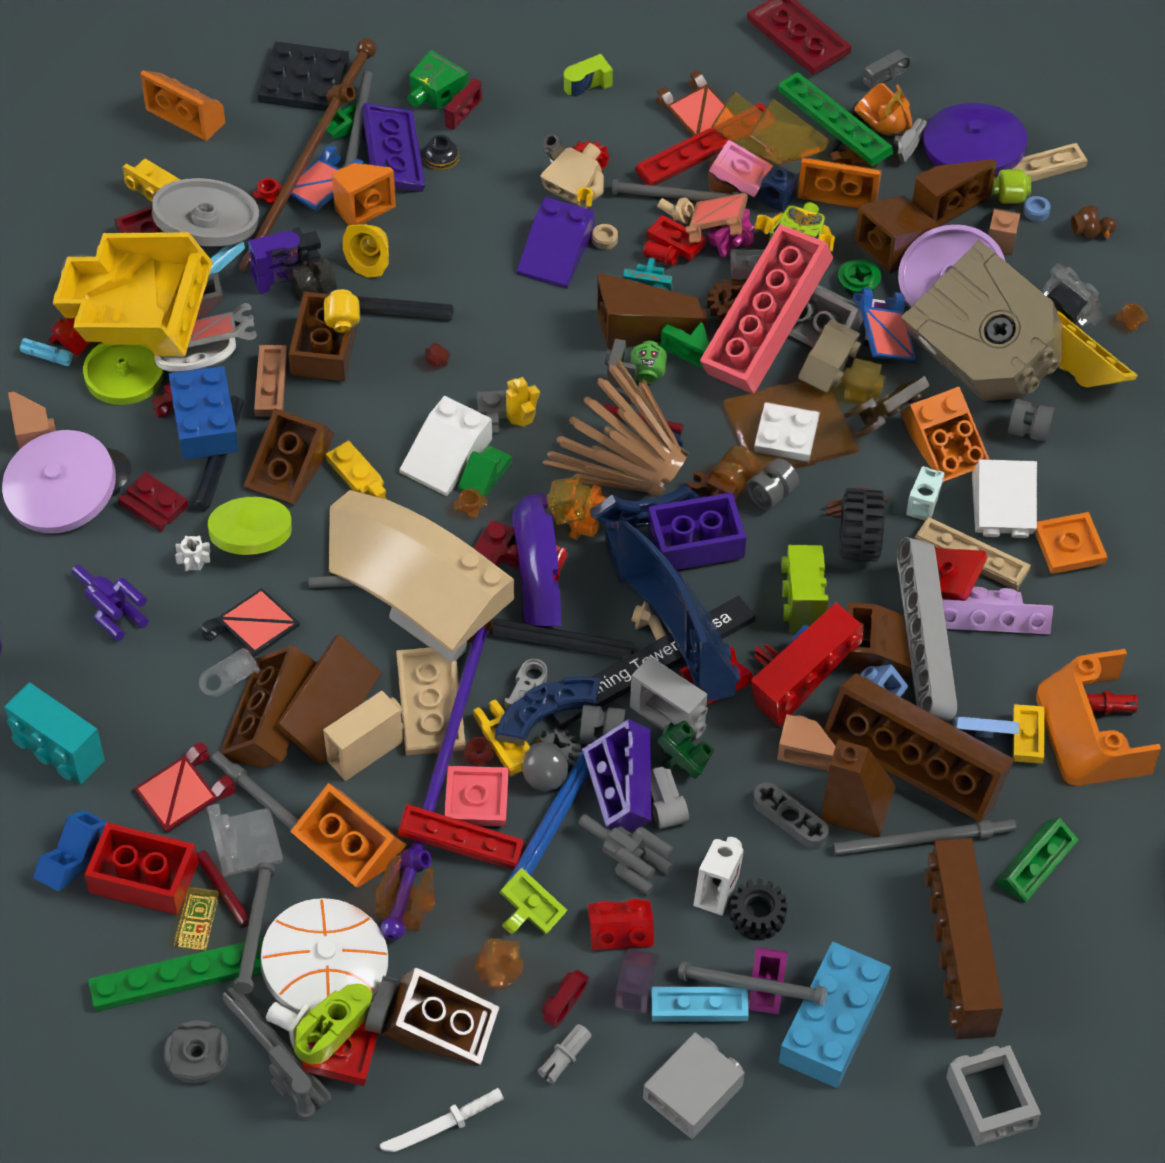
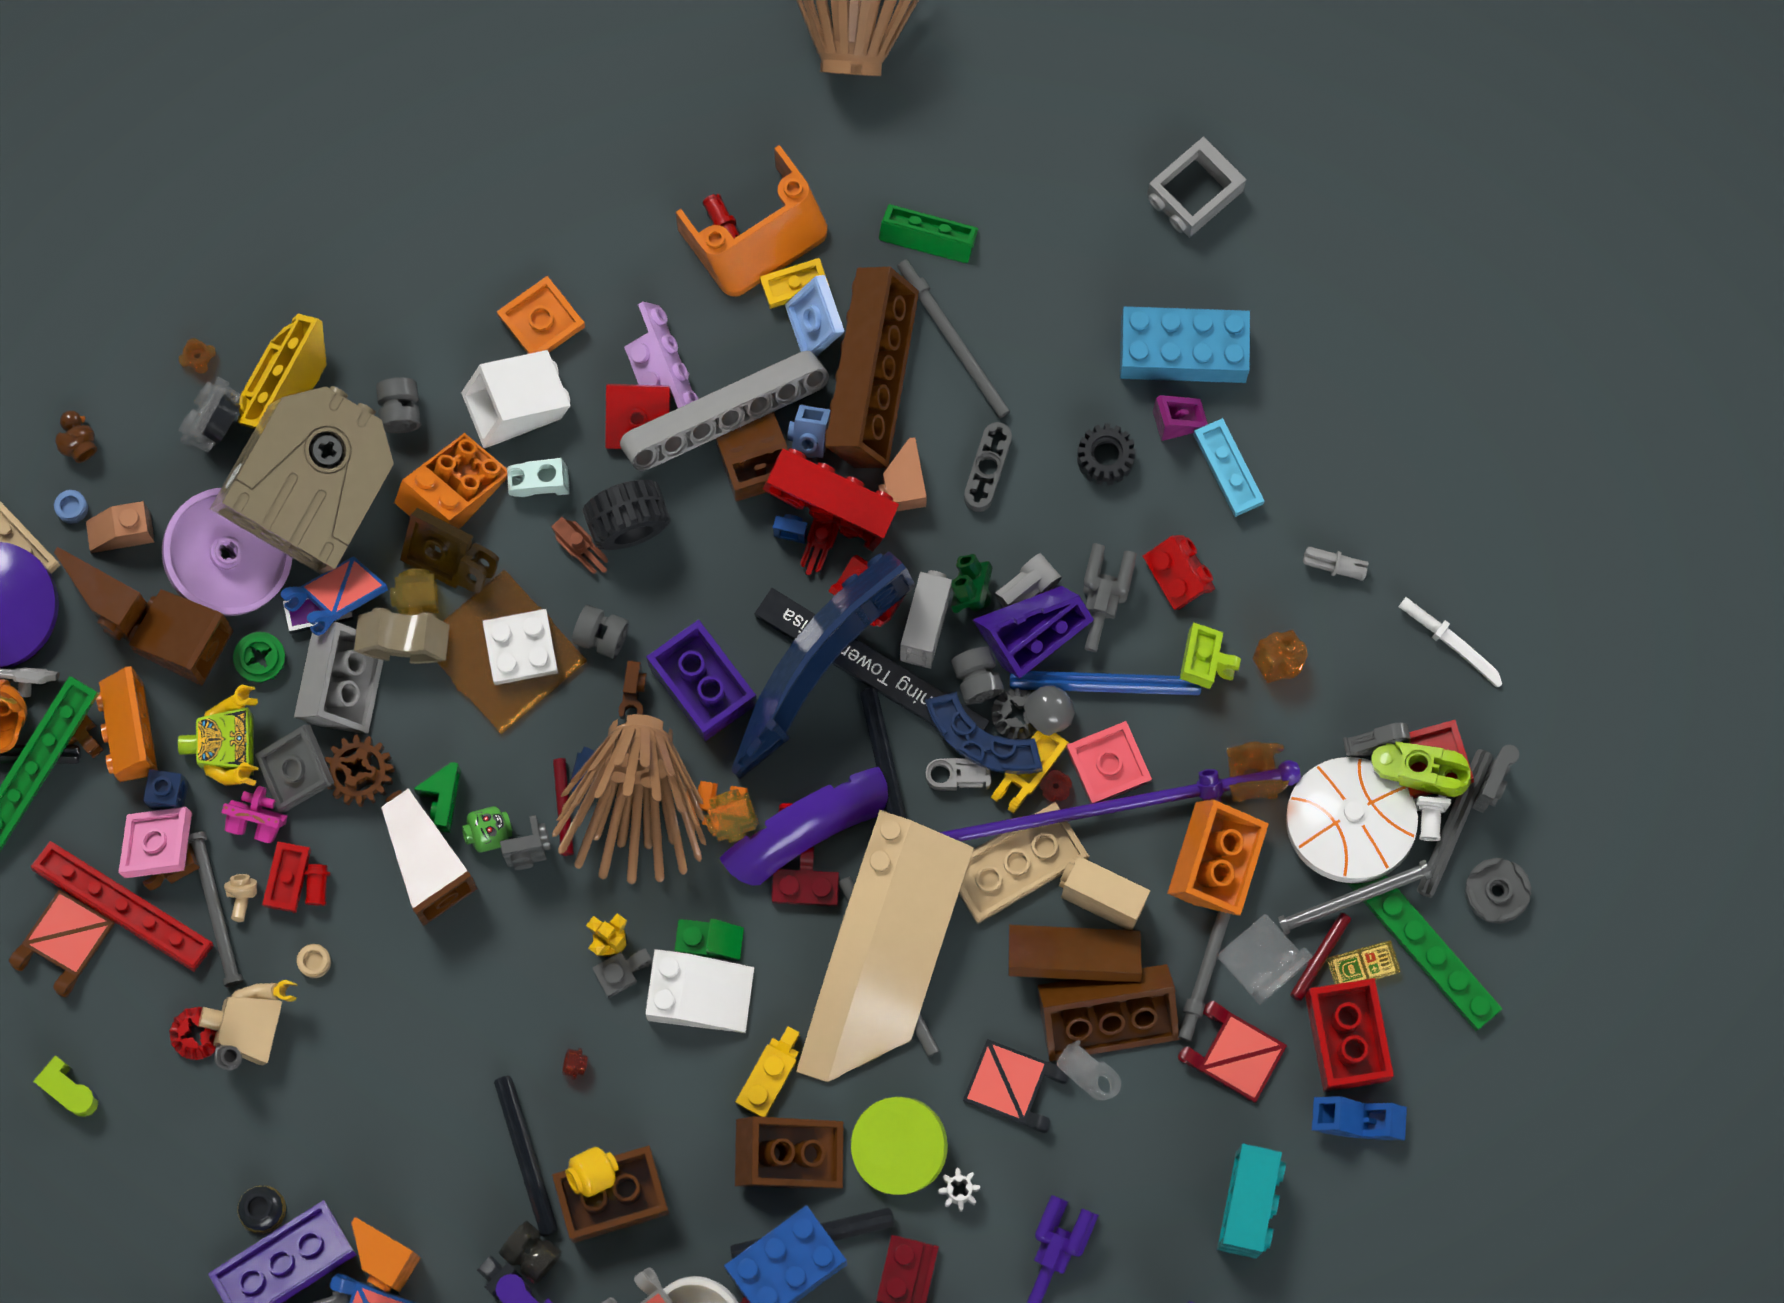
camera: 115 degrees left, 20 degrees up
nougat plate [254,345,287,416] -> none
yellow piece [342,224,389,278] -> none
reddish brown slope [381,967,499,1066] -> none
red tile [397,804,524,870] -> none
green torso [407,50,468,109] -> none
dark red plate [445,78,482,130] -> none
clear orange plate [454,489,487,518] -> none
dark purple slope [517,197,595,288] -> none
dark red plate [541,970,589,1028] -> none
dark blue tile [589,484,700,527] -> none
clear purple slope [615,949,660,1013] -> none
teal hips [623,258,673,291] -> none
tan plate [631,601,666,641] -> none
light grey brick [643,1032,745,1139] -> none
dark grey bar [678,961,827,1006] -> none
flag [686,192,748,244] -> none
white torso [693,837,744,916] -> none
coral brick [700,224,833,394] -> none
clear orange wheel [708,446,759,498] -> none
clear yellow windscreen [711,92,830,165] -> none
lime wedge [781,545,829,633] -> none
reddish brown slope [821,739,896,837] -> none
tan tile [915,517,1031,591] -> none
reddish brown brick [924,838,1003,1039] -> none
lime head [992,169,1031,204] -> none

